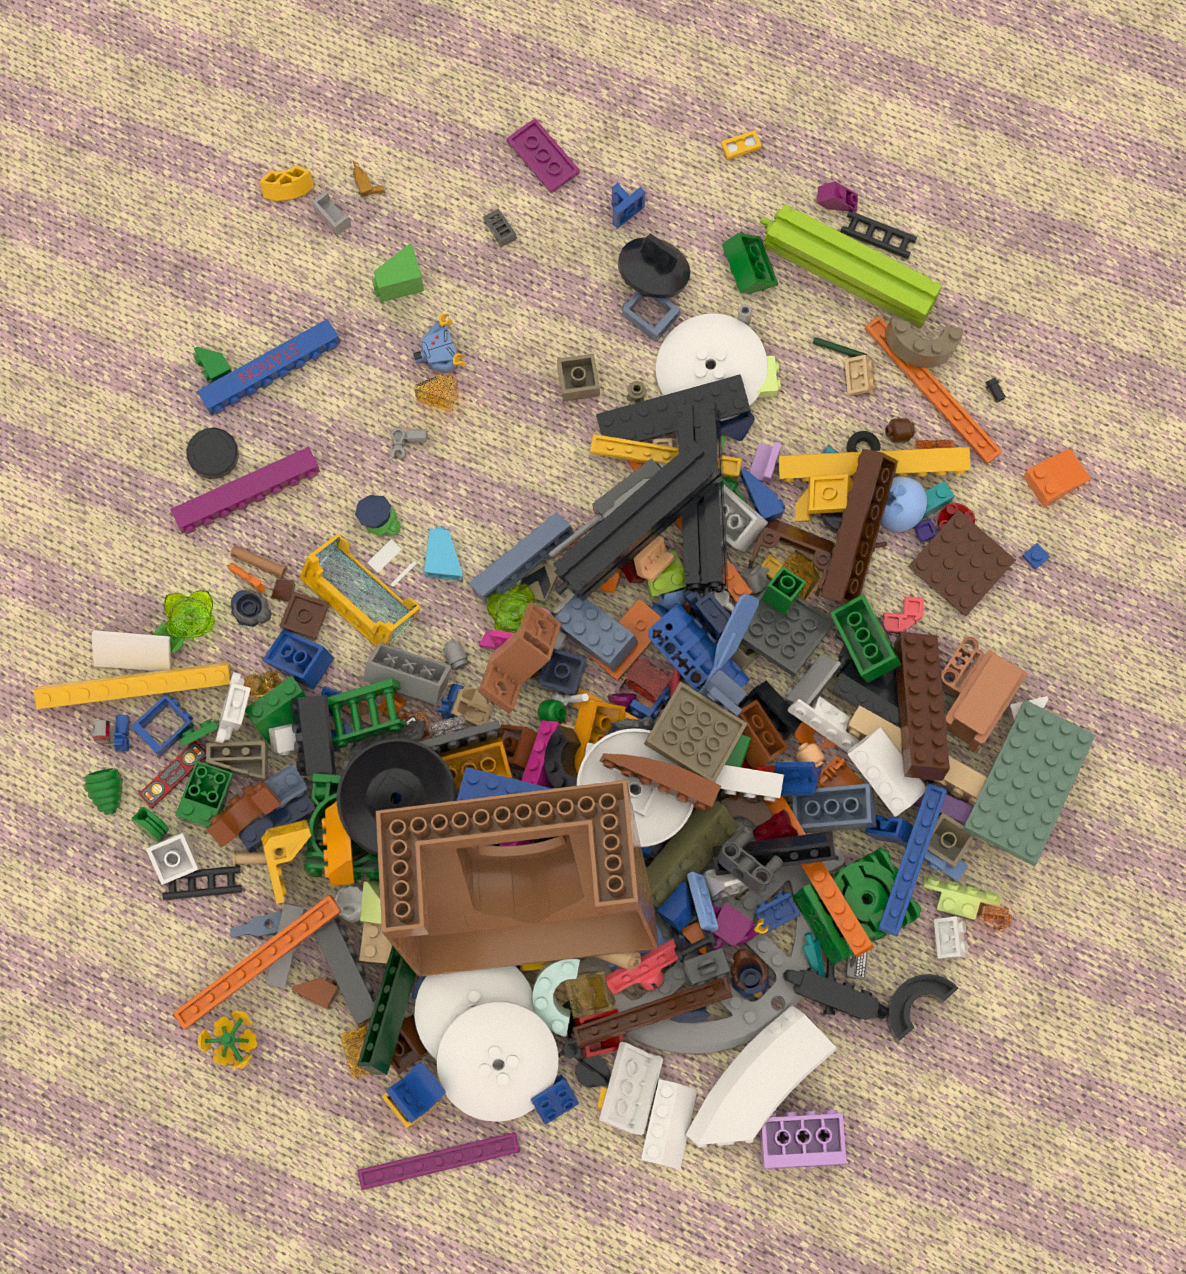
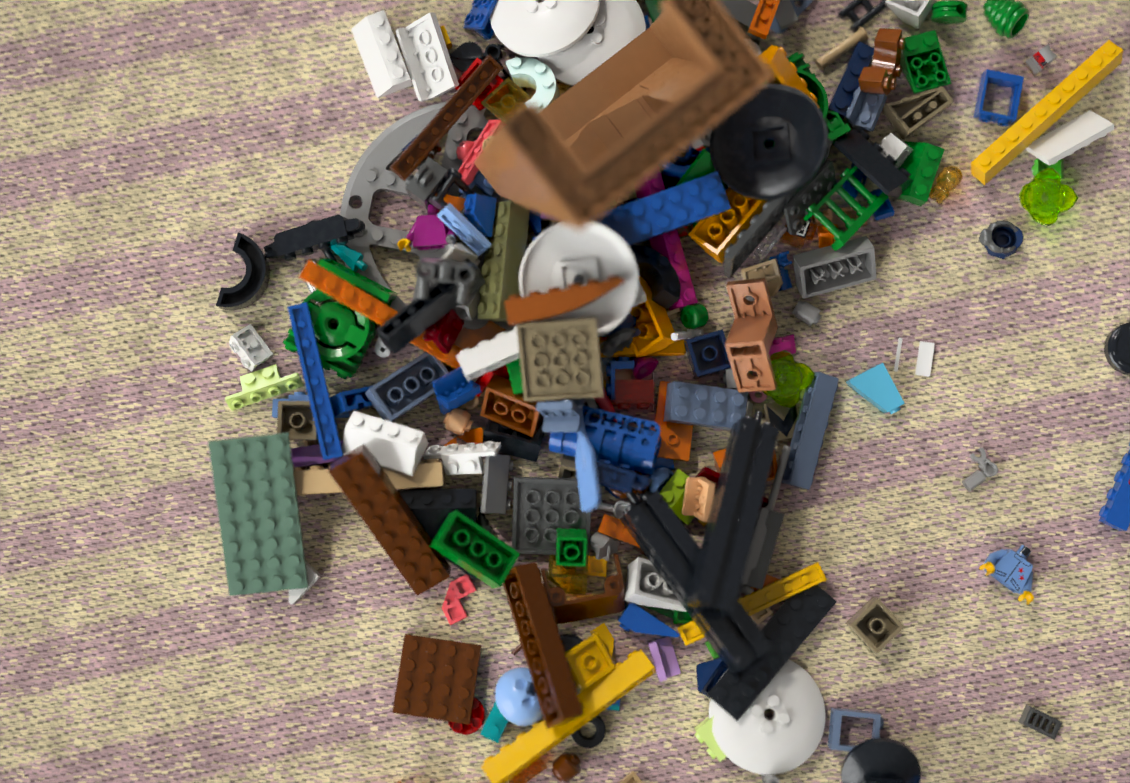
camera: 140 degrees right, 10 degrees up
blue bar [113,715,130,752] -> none
tile [138,740,206,809] -> none
magenta brick [170,447,320,534] -> none
green plate [180,719,219,746] -> none
white piece [215,672,251,744] -> none
orange piece [228,563,266,593] -> none
medium nougat pin [230,545,287,579] -> none
yellow bracket [261,820,311,904] -> none
blue slope [262,629,334,690] -> none
reddish brown slope [271,579,295,602] -> none
reddish brown plate [280,591,329,640] -> none
windscreen [299,534,421,647] -> none
dark blue piece [355,495,401,536] -> none
bright green slope [372,244,424,302] -> none
clear yellow slope [414,374,459,413] -> none
dark orange slope [498,724,537,771] -> none
dark tan brick [626,381,647,403] -> none
white slope [686,1005,837,1147] -> none
piece [731,949,769,998] -> none
blue bracket [754,891,801,934] -> none
lavender brick [759,1110,847,1170] -> none
orange hinge [816,755,864,788] -> none
dark purple tile [913,518,938,544] -> none
nougat piece [941,637,1028,752] -> none
clear orange bracket [978,906,1012,931] -> none
blue plate [1022,543,1050,570] -> none

